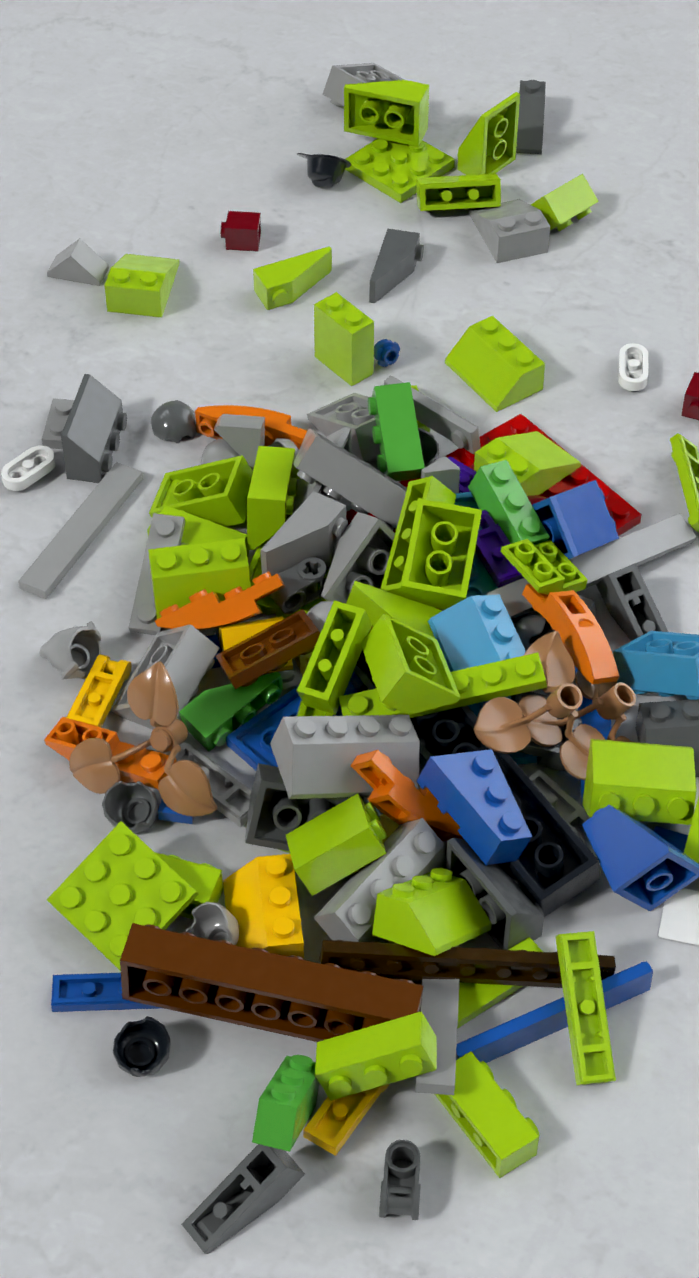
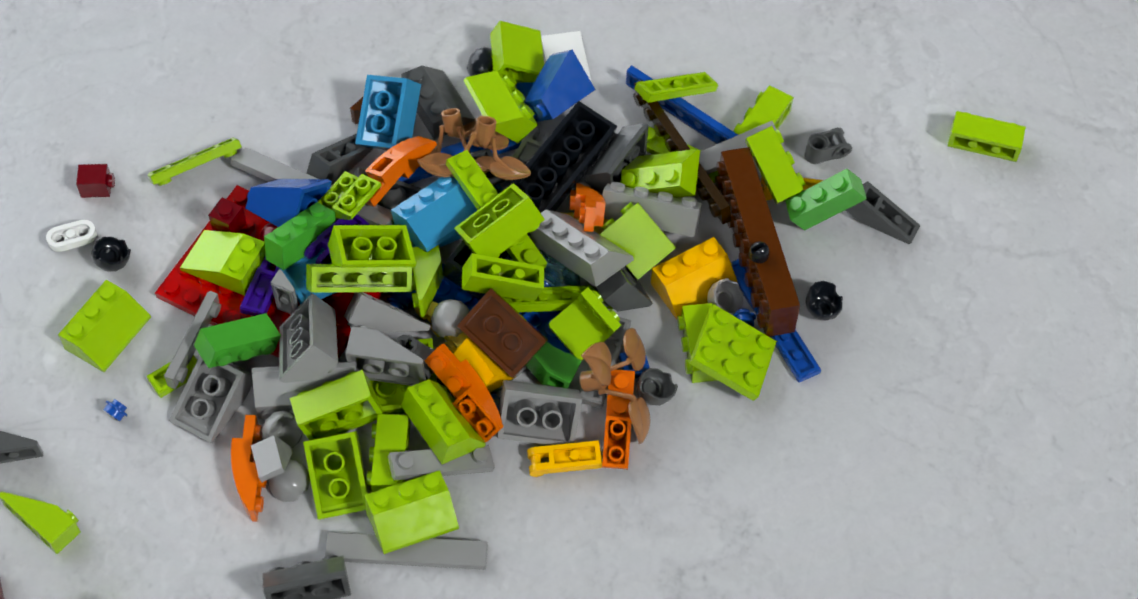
camera: 115 degrees left, 10 degrees up
light grey hat [39,621,101,679] -> none
dark grey hair [150,400,197,443] -> none
lime brick [314,292,374,386] -> none
blue wedge [416,749,532,865] -> none
none -> black hair [91,237,131,272]
none -> dark red brick [208,197,247,233]
none -> lime slope [364,470,459,554]
none -> lime bracket [549,287,621,360]
none -> black hinge [749,241,769,263]

